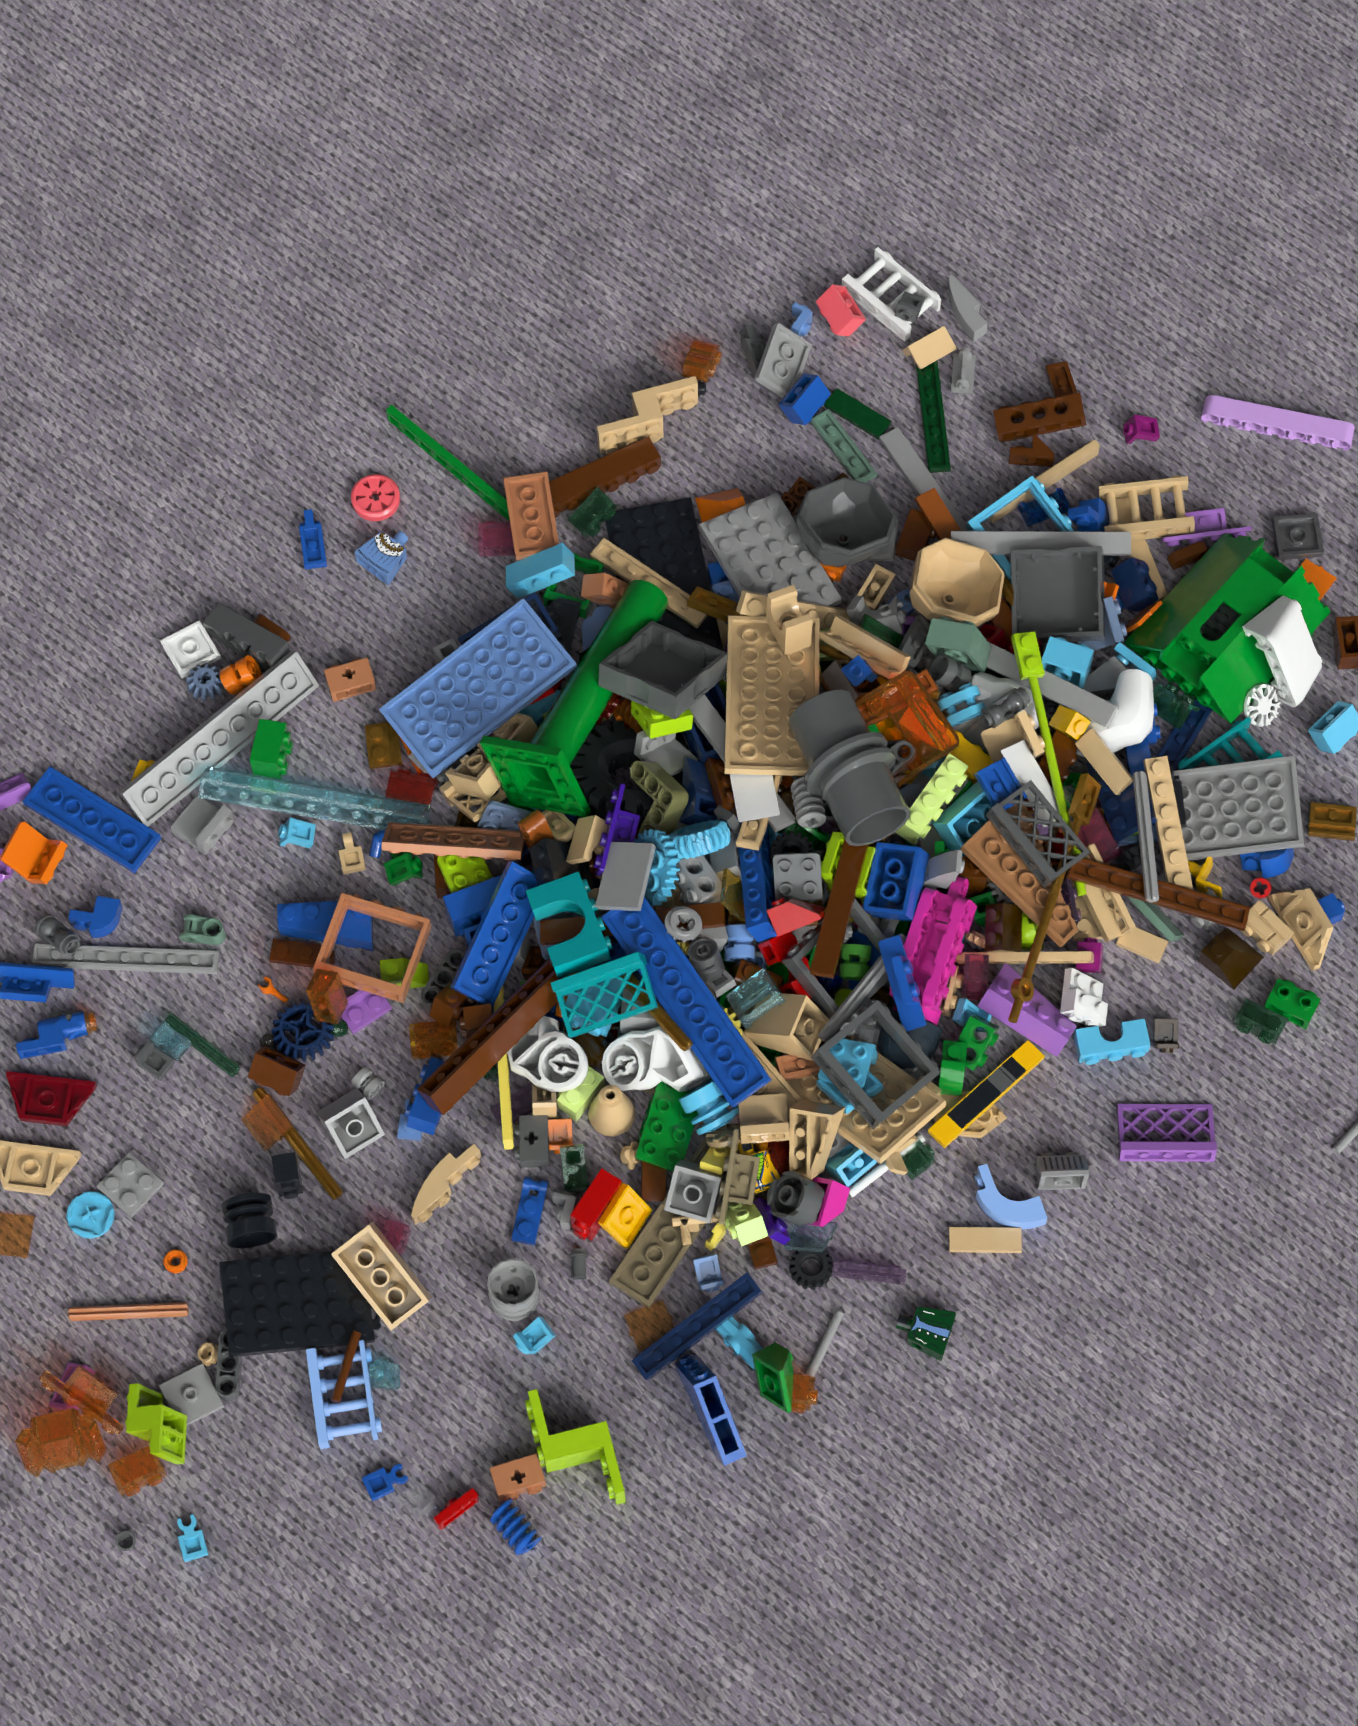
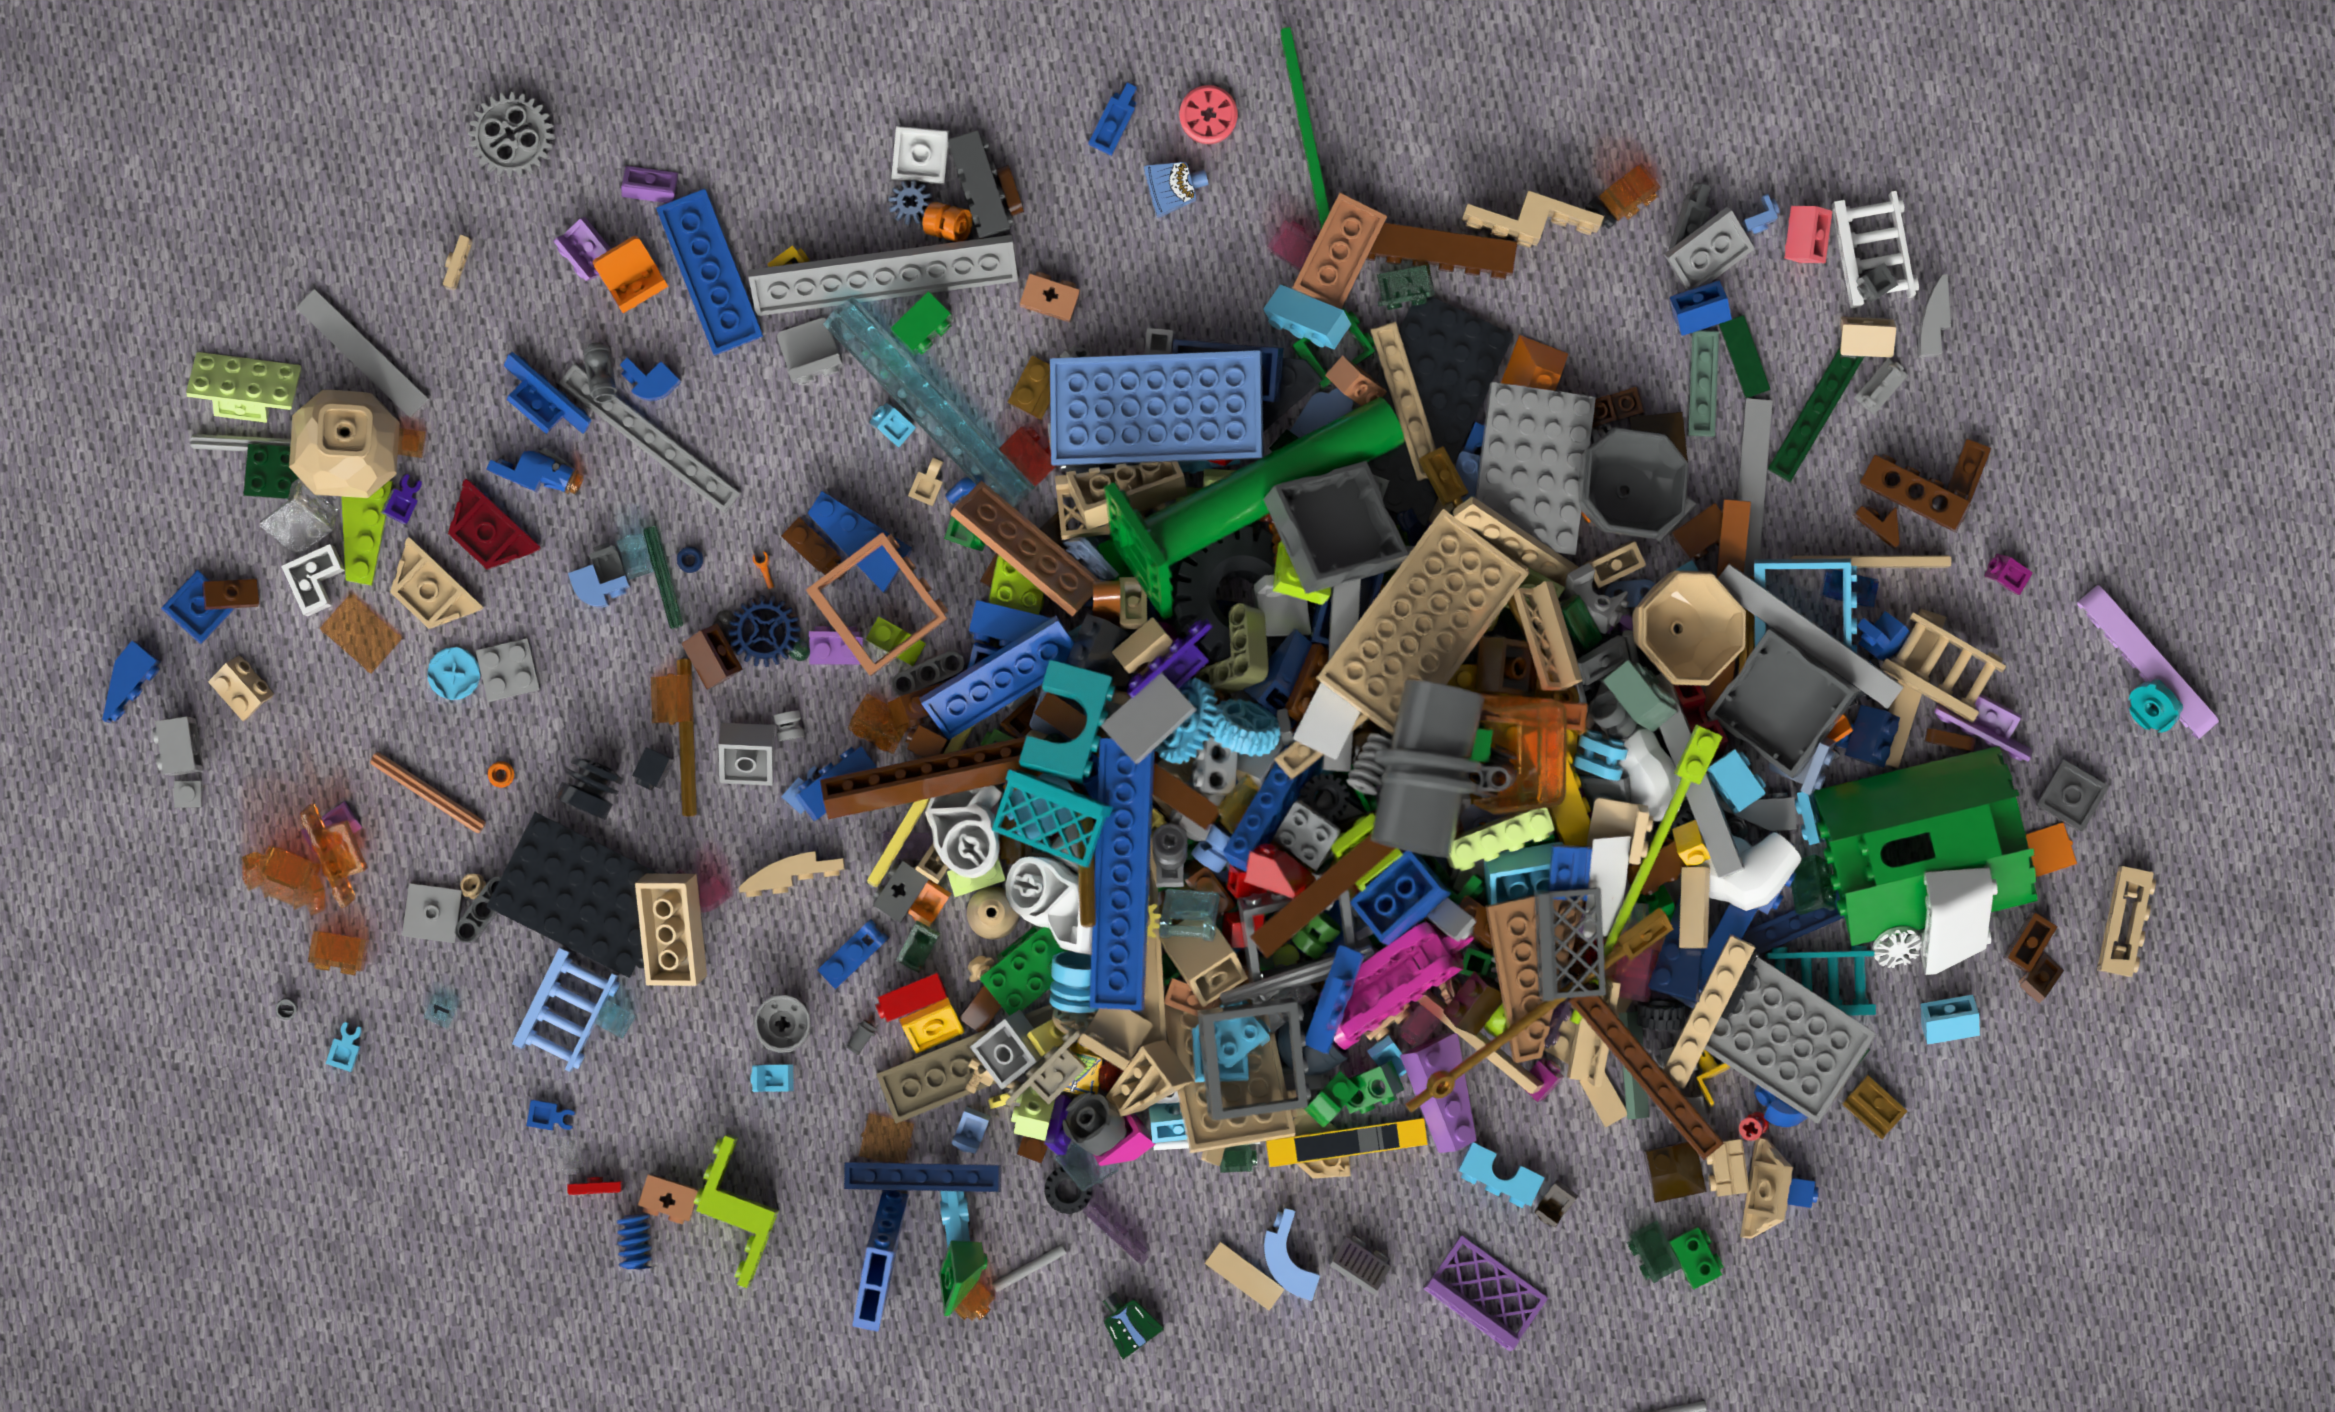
camera: 30 degrees right, 20 degrees up
lime bracket [125,1383,187,1465] -> none
sand green piece [179,914,226,945] -> none
clear orange brick [306,969,348,1024] -> none
reddish brown bar [331,1331,361,1403] -> none
light grey bracket [552,1191,578,1230] -> none
light grey gear [664,906,702,943] -> none
tan piece [766,585,813,655] -> none
blue bracket [842,655,878,687] -> none
dark grey piece [981,687,1030,728] -> none
white plate [1060,968,1108,1028] -> none
orange piece [1125,600,1163,633] -> none
light grey axle [1133,771,1159,903] -> none
none -> clear light blue tile [423,993,459,1029]
none -> medium blue brick [568,564,631,607]
none -> dark blue plate [677,546,704,573]
none -> teal plate [2128,679,2183,733]

